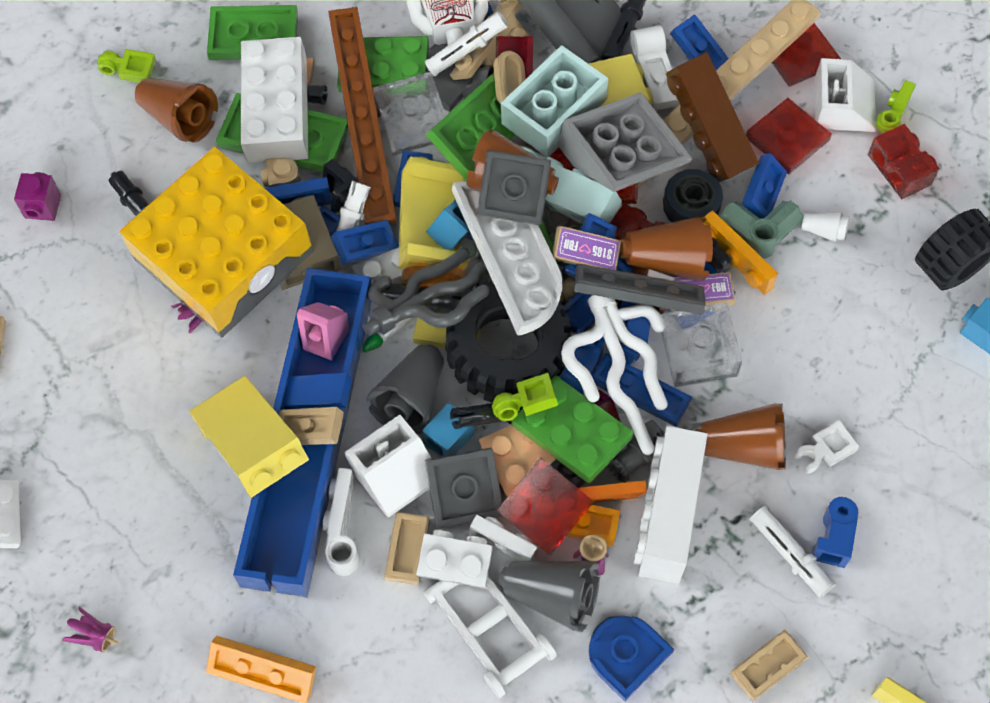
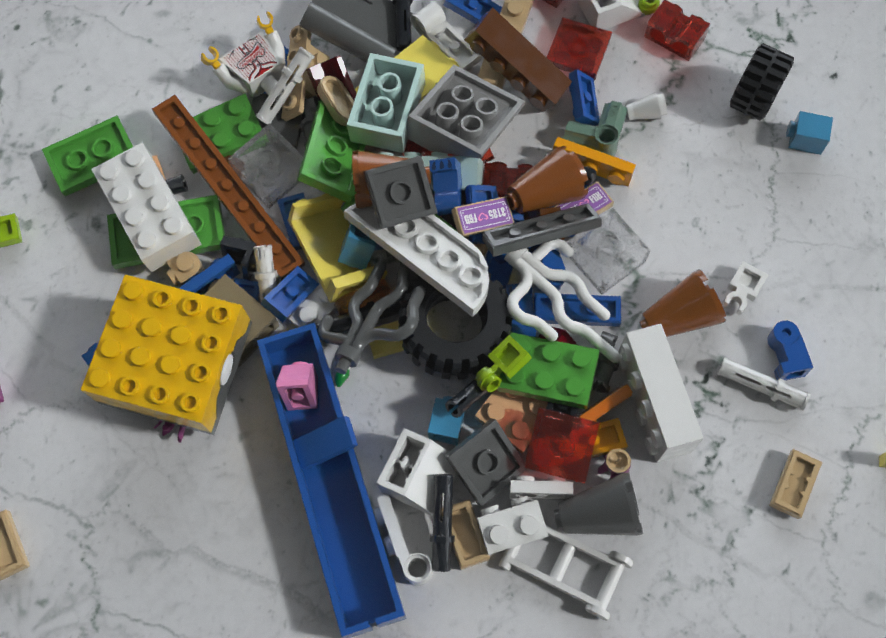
camera: 25 degrees left, 5 degrees up
black axle [108,170,149,216] -> none
dark orange cone [135,78,218,143] -> none
light yellow panel [189,376,309,498] -> none
tan plate [279,407,344,445] -> none
dark grey cone [367,345,444,434] -> none
blue tile [589,616,675,702] -> none
wheel [663,169,723,222] -> none
none -> blue leg [429,157,463,216]
none -> black pin [429,474,455,572]

